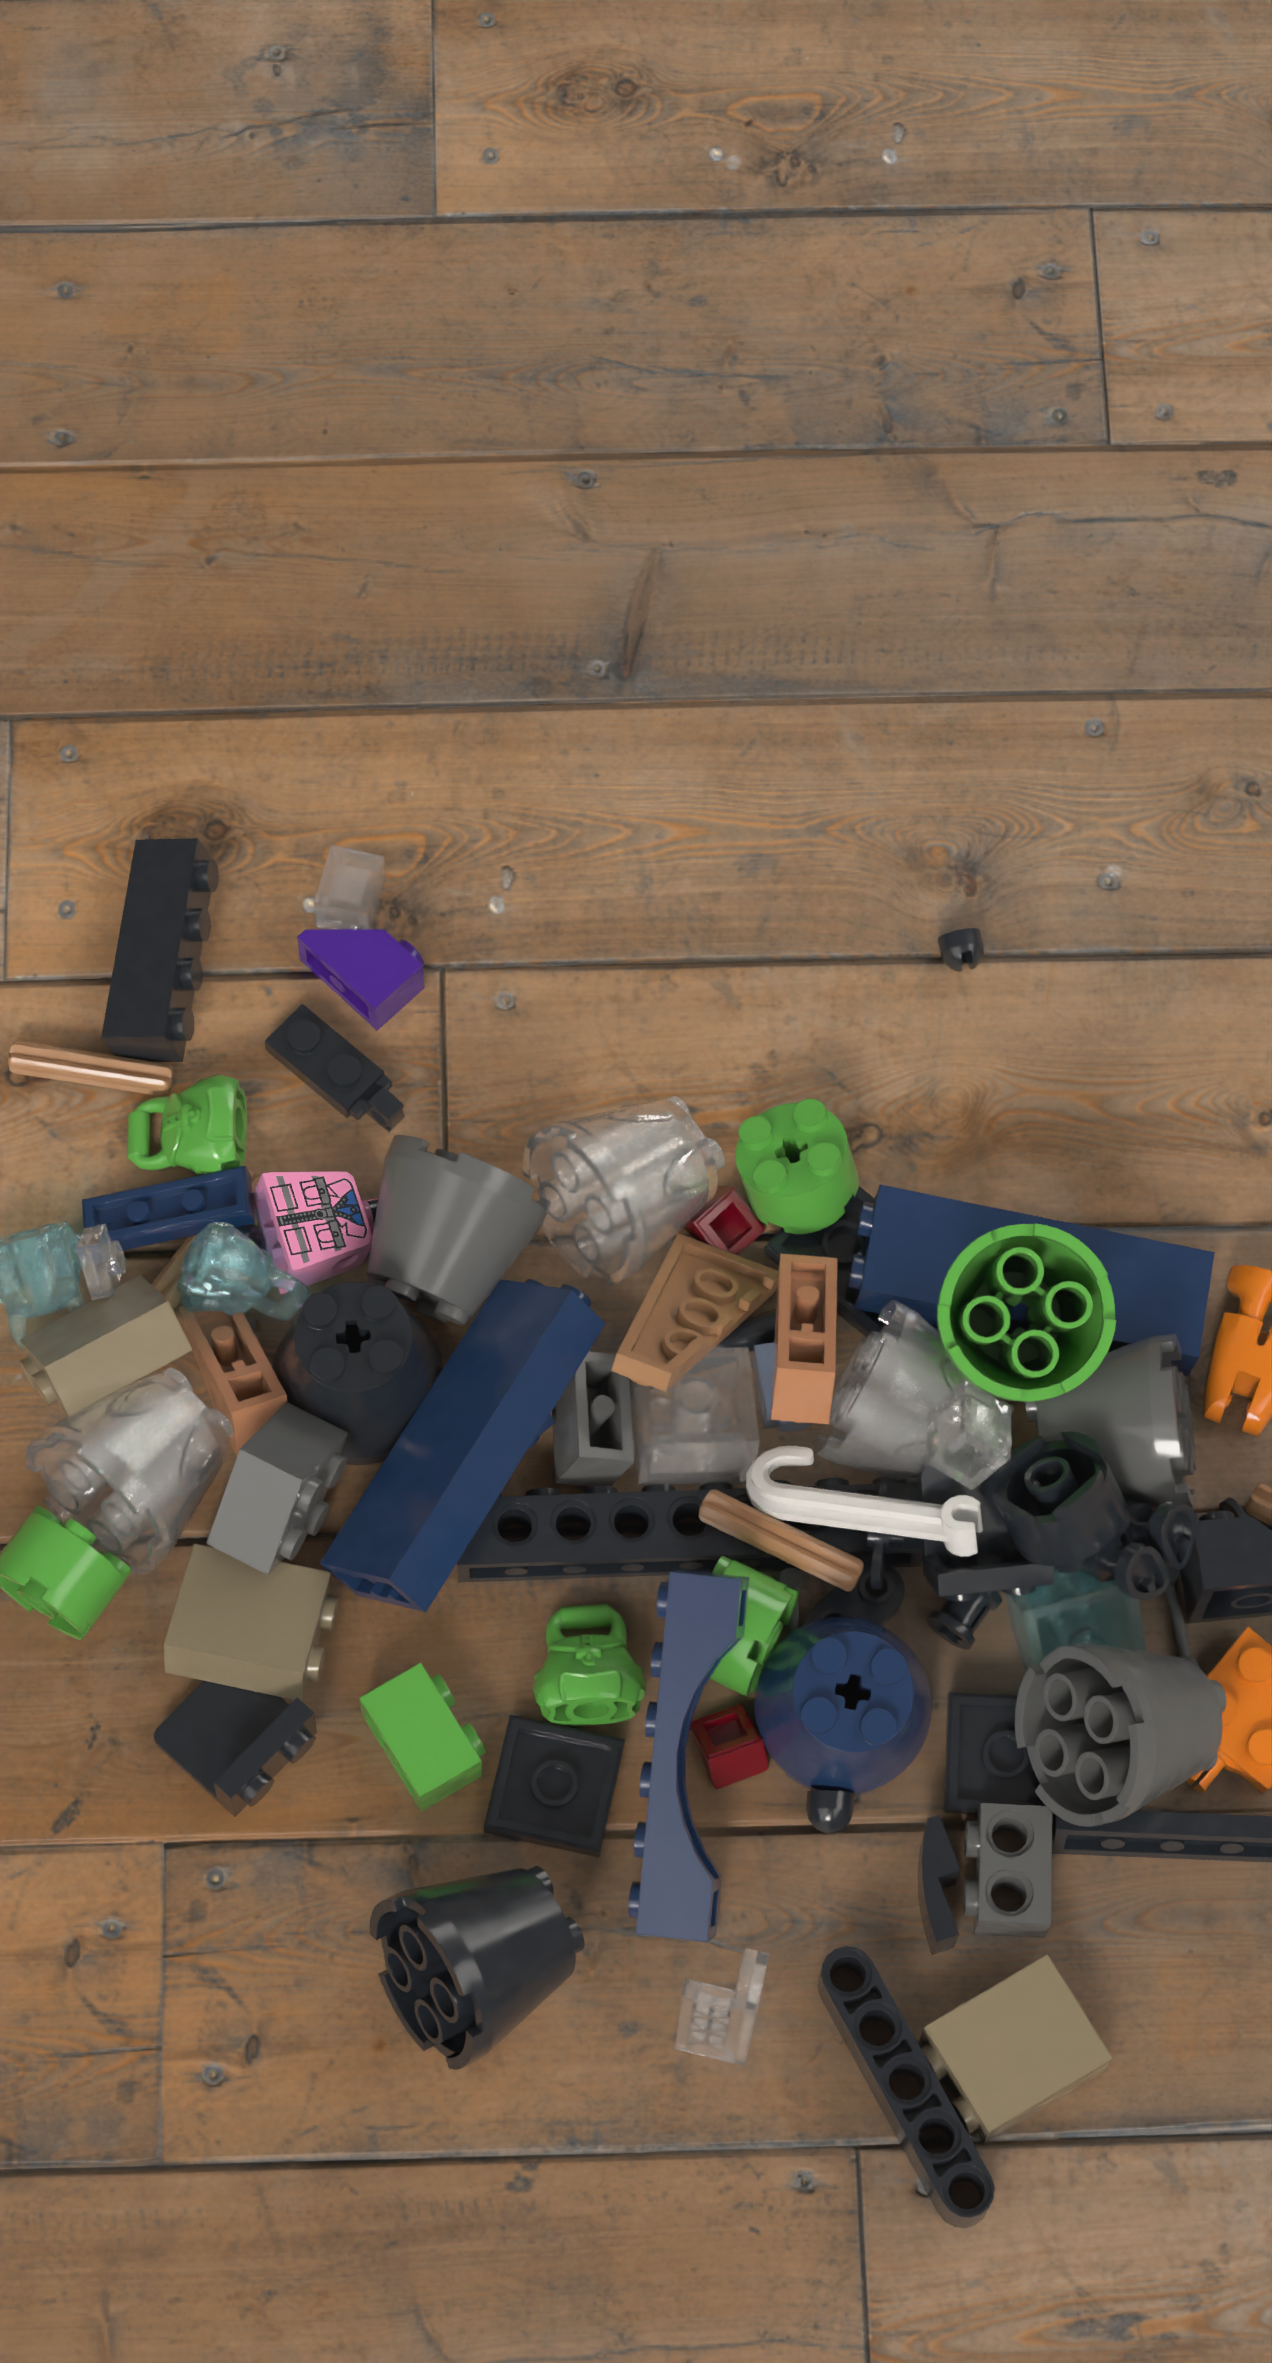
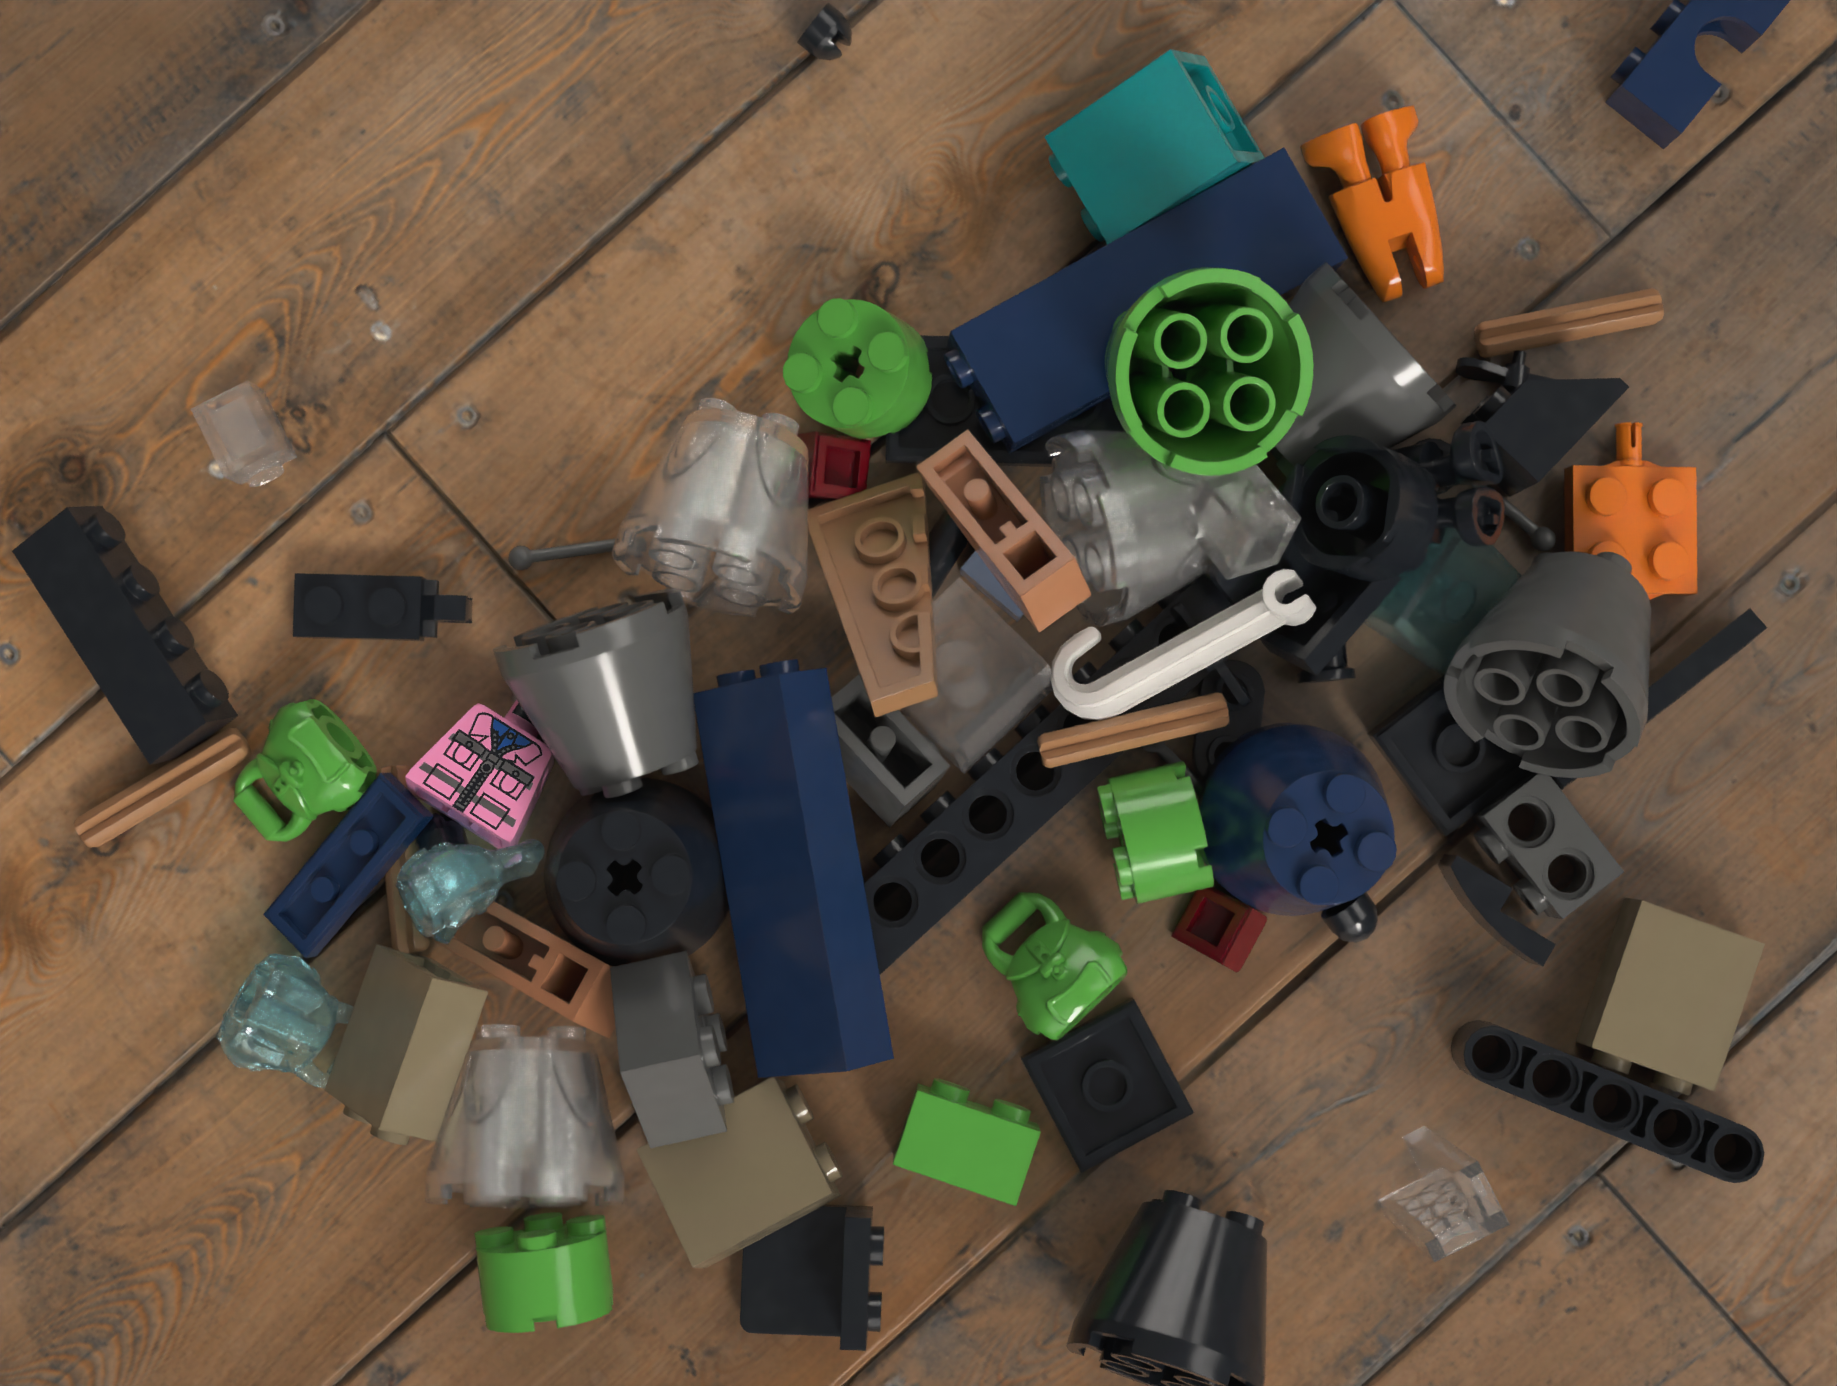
camera: 30 degrees left, 20 degrees up
clear plate [76,1224,126,1301] -> none
dark purple slope [297,929,424,1031] -> none
dark blue arch [628,1570,749,1942] -> none
none -> dark grey hinge [508,530,641,570]
none -> teal slope [1044,49,1265,244]

